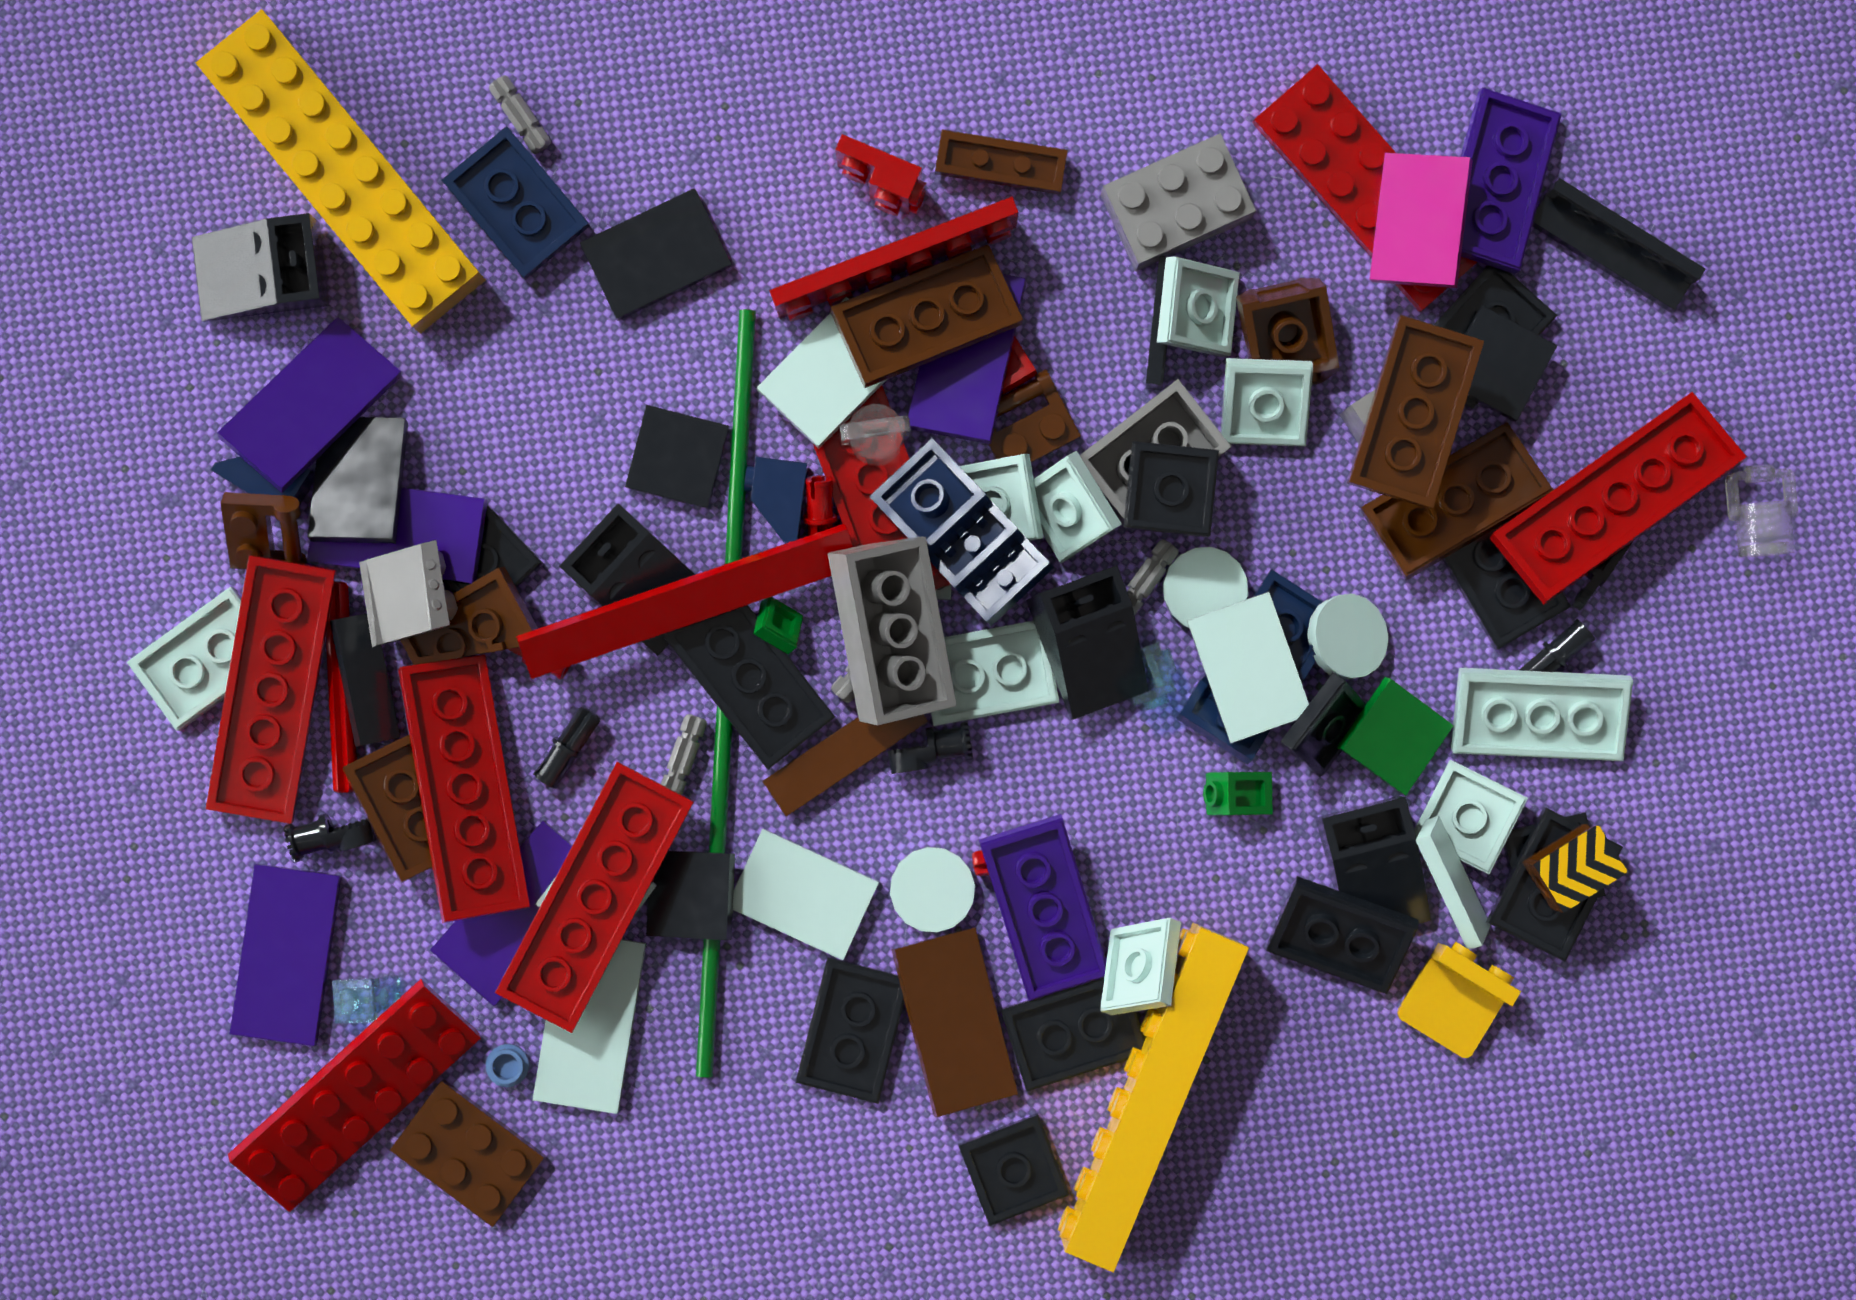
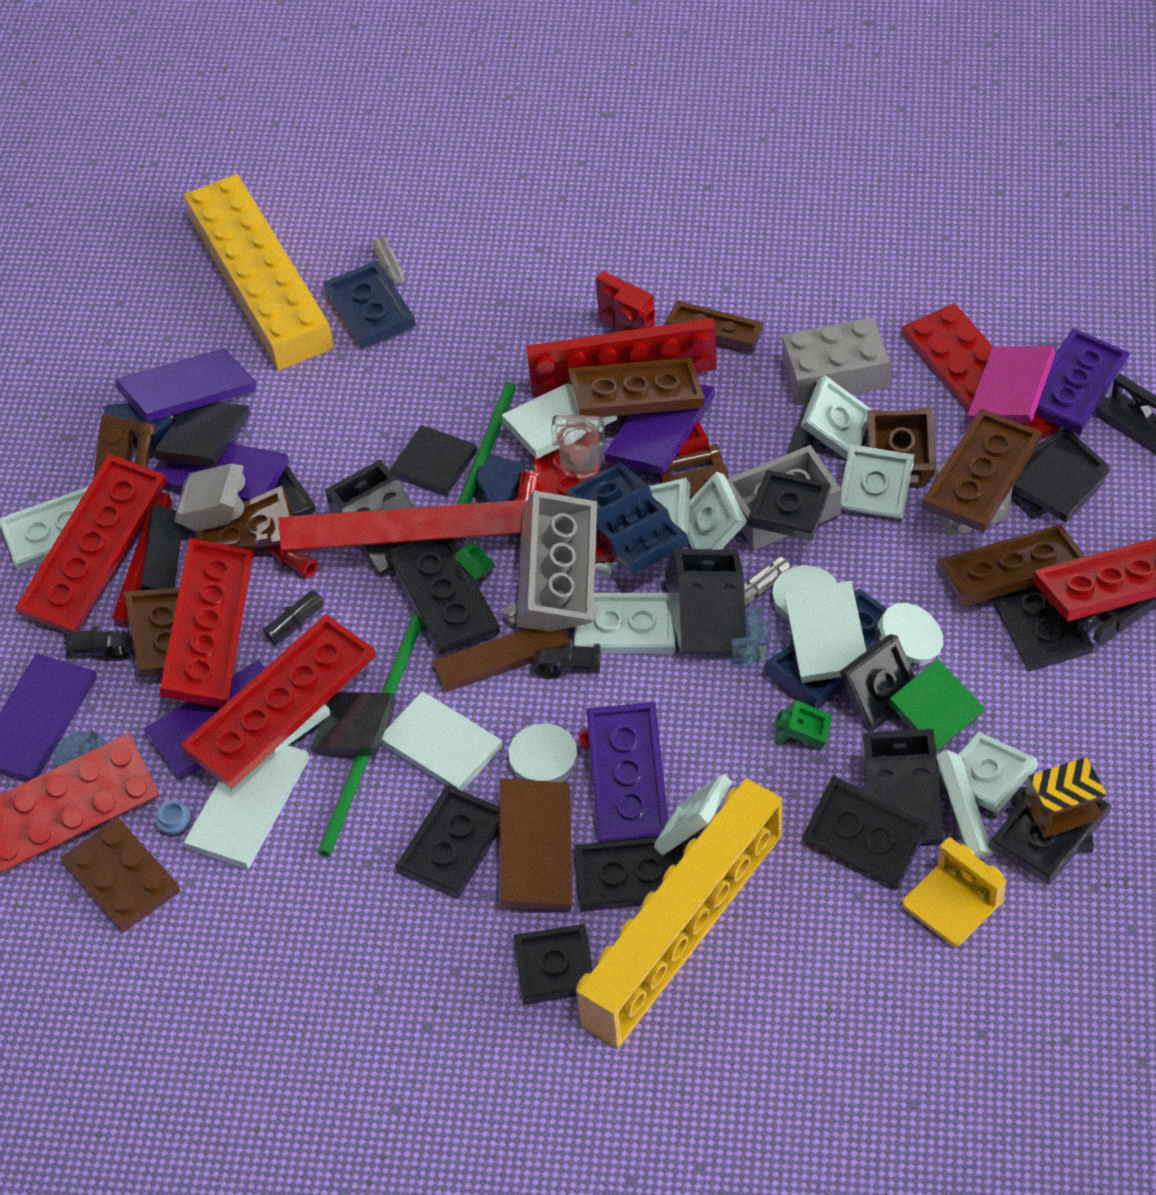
camera: 20 degrees right, 35 degrees down
slope [192,213,330,322] -> none
black tile [580,188,732,321] -> none
light grey axle [661,714,707,795] -> none
light aqua tile [1451,668,1633,761] -> none
black axle [1519,619,1595,672] -> none

